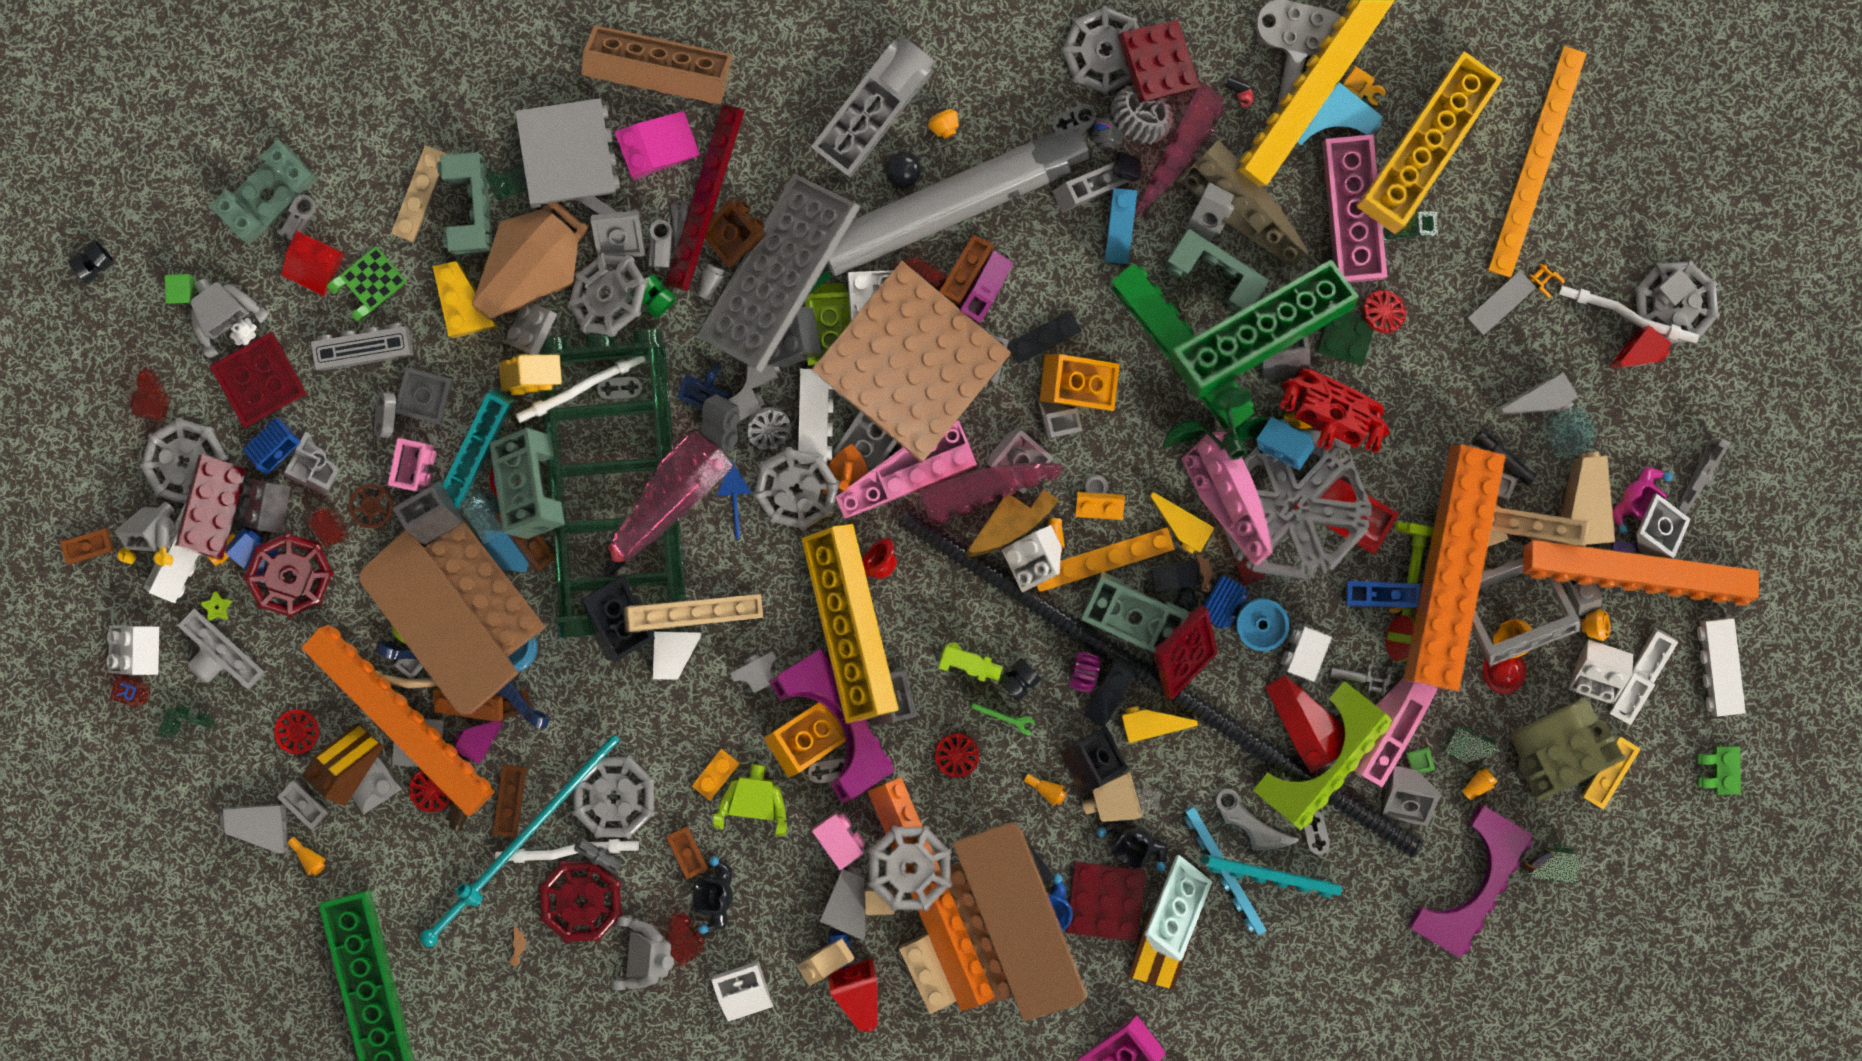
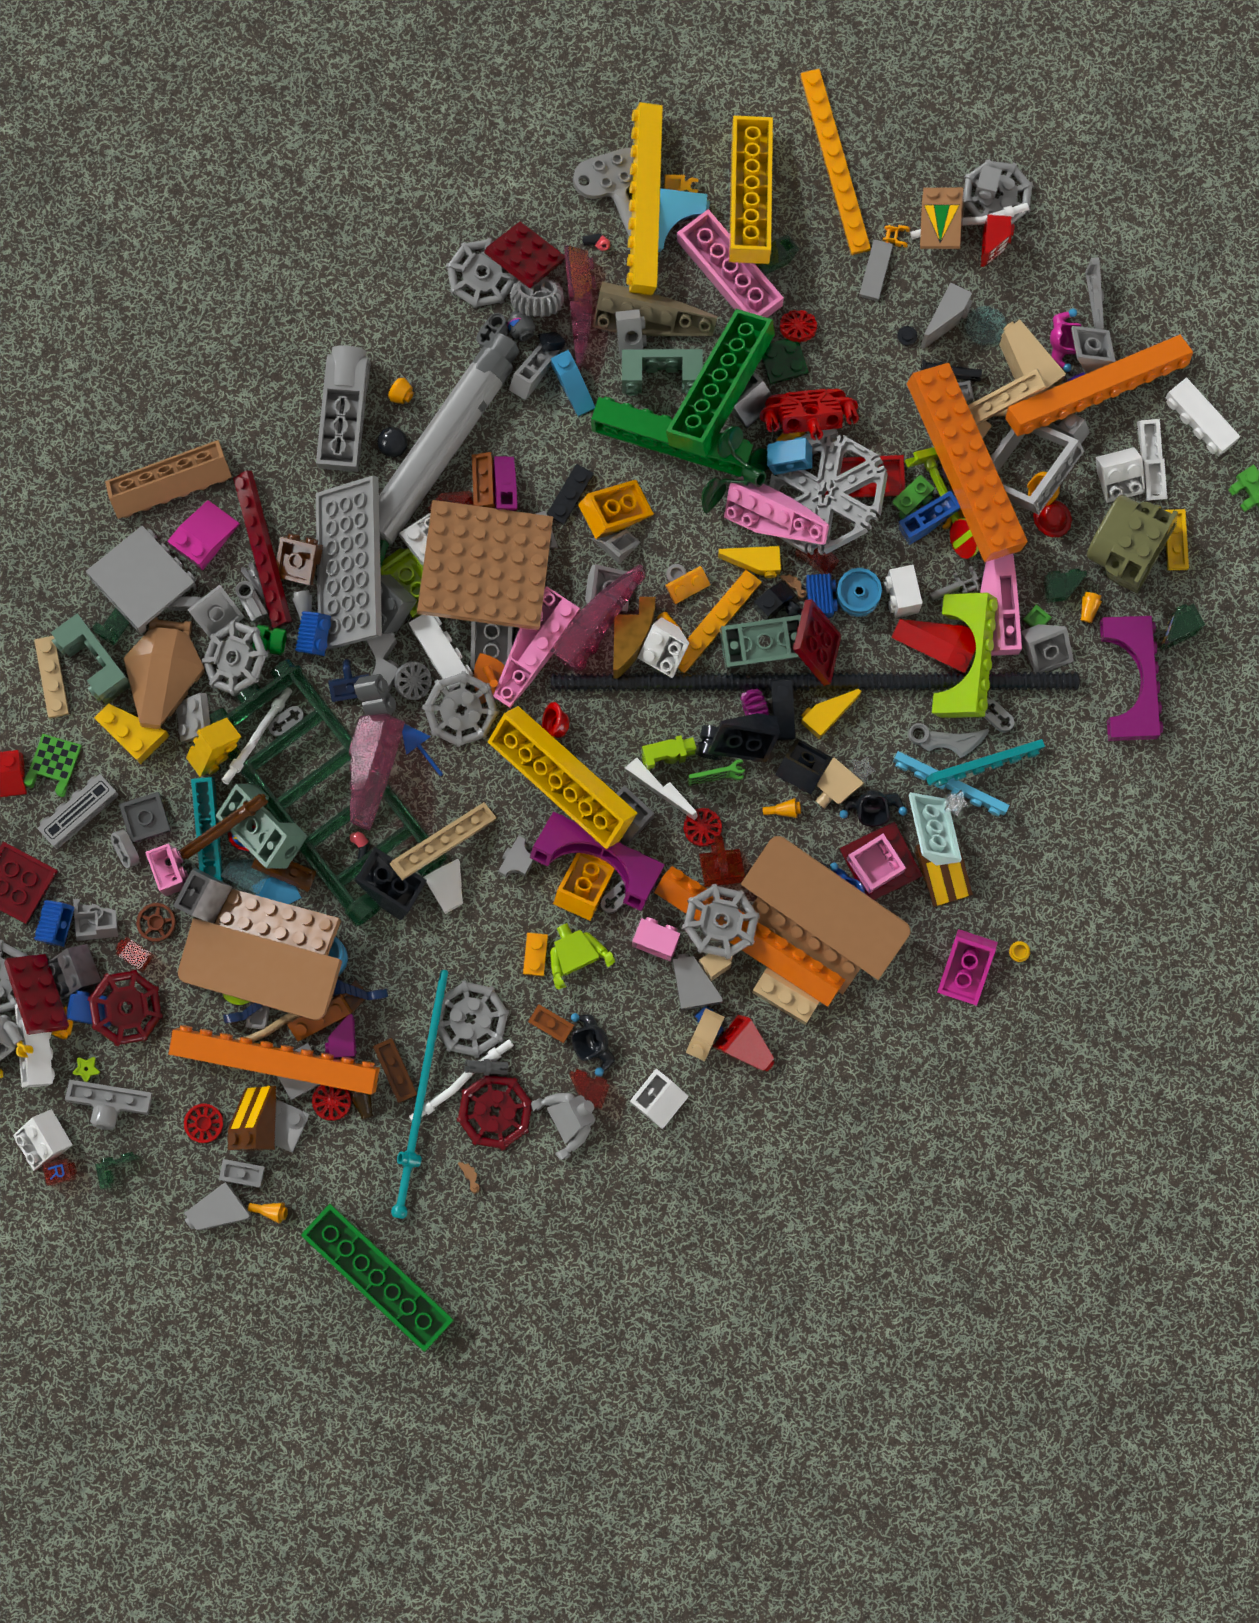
camera: 35 degrees left, 10 degrees down
light orange cone [1582,608,1610,641] -> none
none -> reddish brown axle [179,794,268,859]
none -> blue brick [295,611,331,656]
none -> white slope [625,758,698,820]
none -> clear red bracket [699,835,745,887]
none -> black slope [708,713,780,763]
none -> bright pink piece [847,833,906,894]
none -> bright green bracket [892,475,935,519]
none -> black plate [897,326,917,346]
none -> medium nougat slope [920,188,964,249]
none -> clear plate [944,790,968,816]

